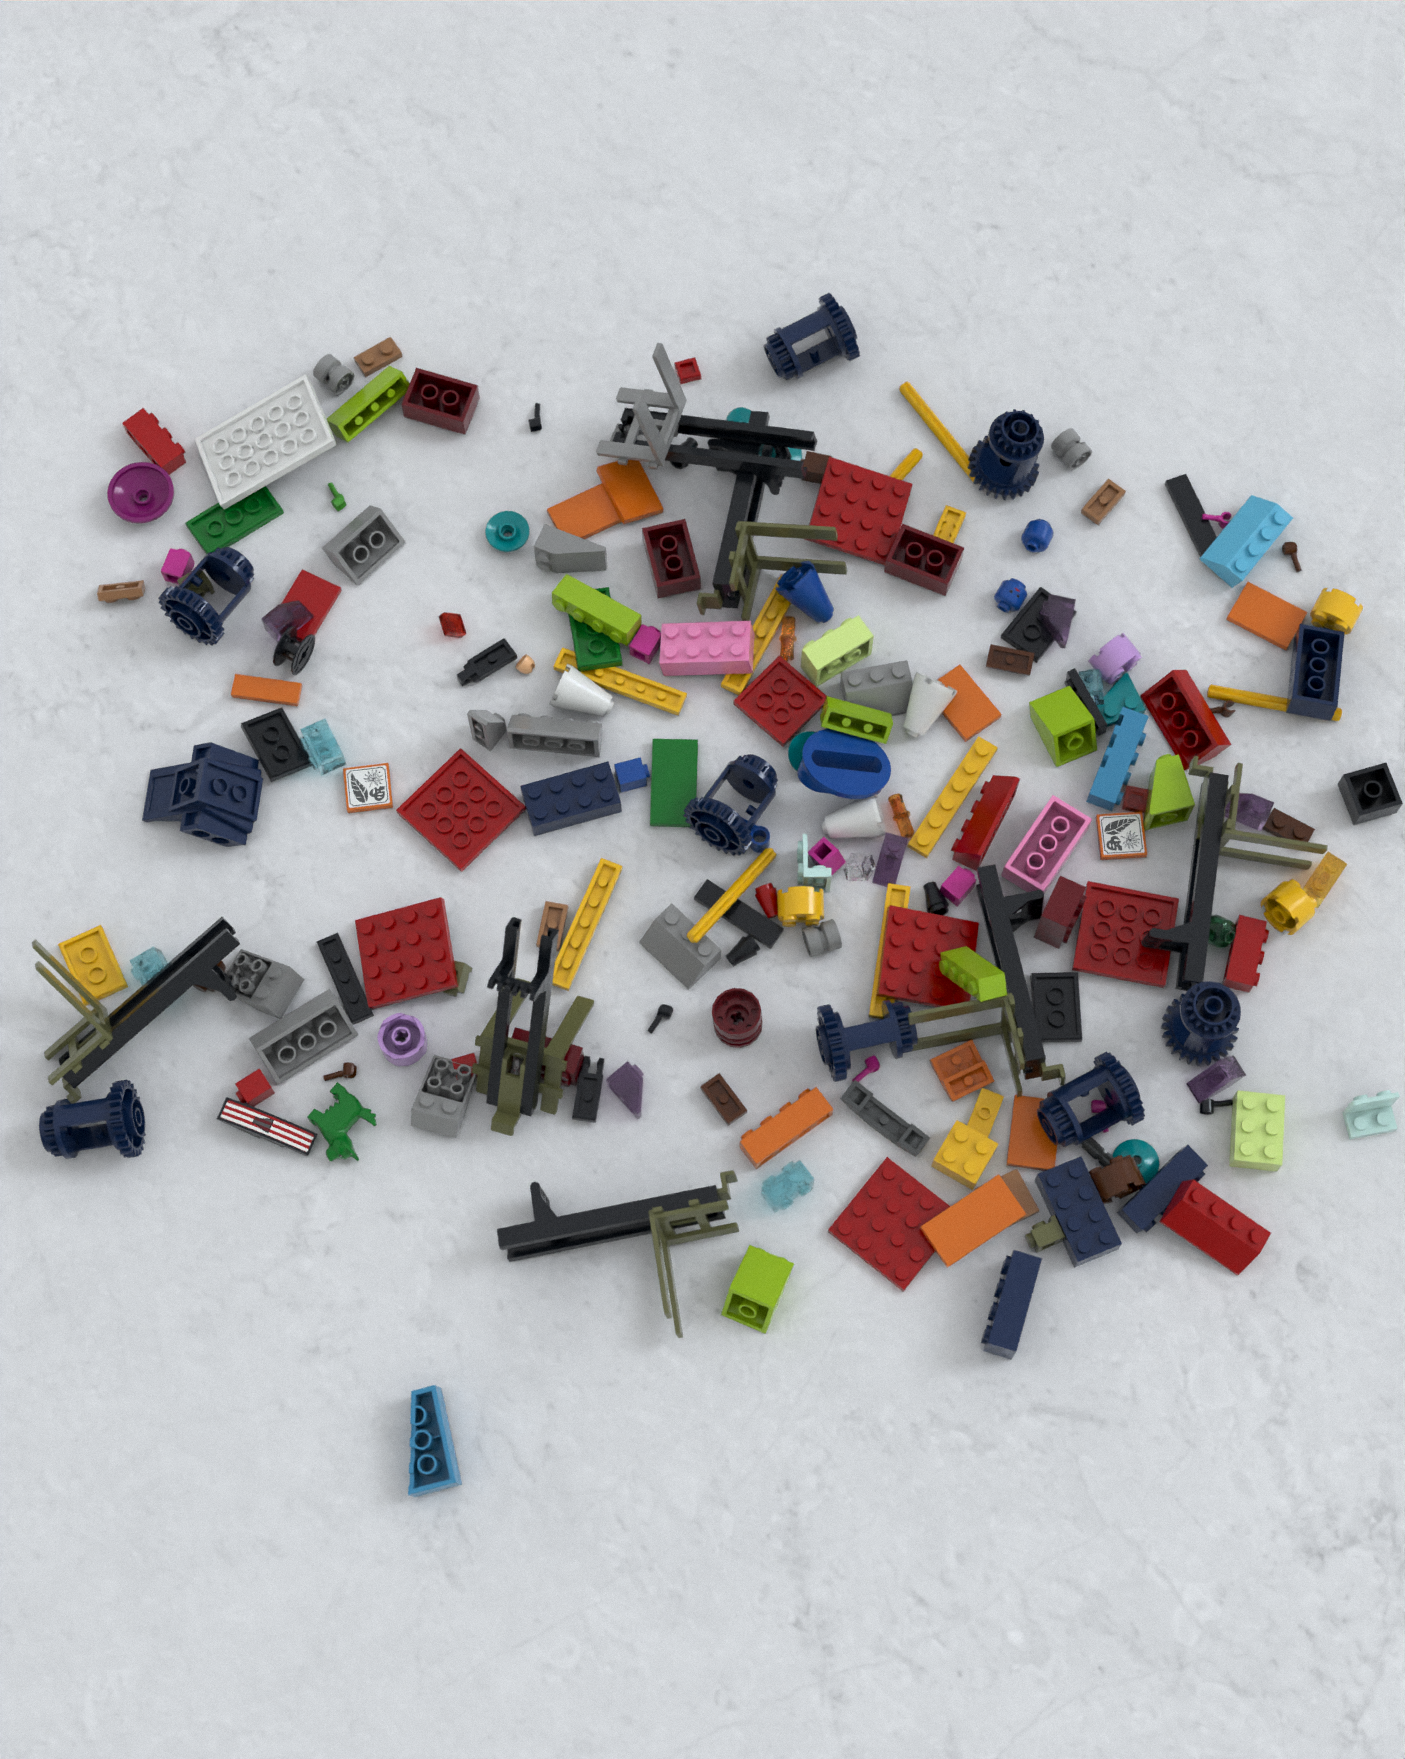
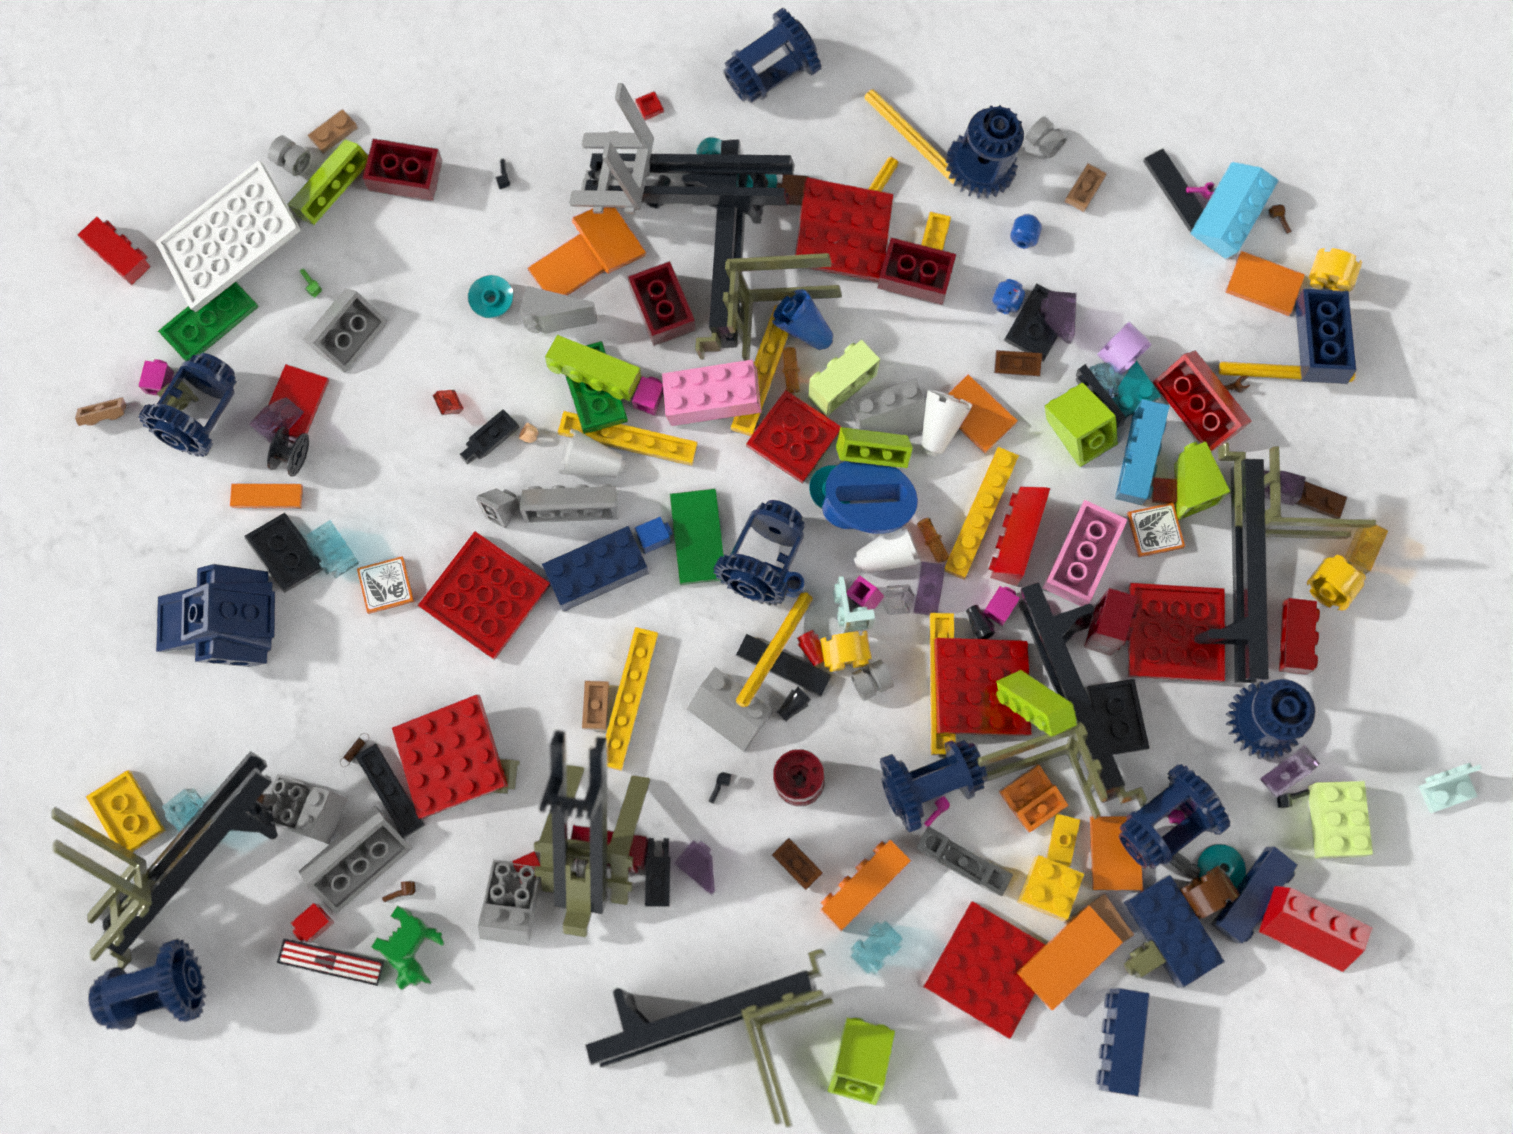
camera: 10 degrees left, 5 degrees up
magenta dish [107,462,174,523] -> none
lavender brick [377,1013,427,1067] -> none
clear green head [1208,915,1236,948] -> none
black brick [1338,763,1403,825] -> none
none -> reddish brown piece [340,733,369,767]

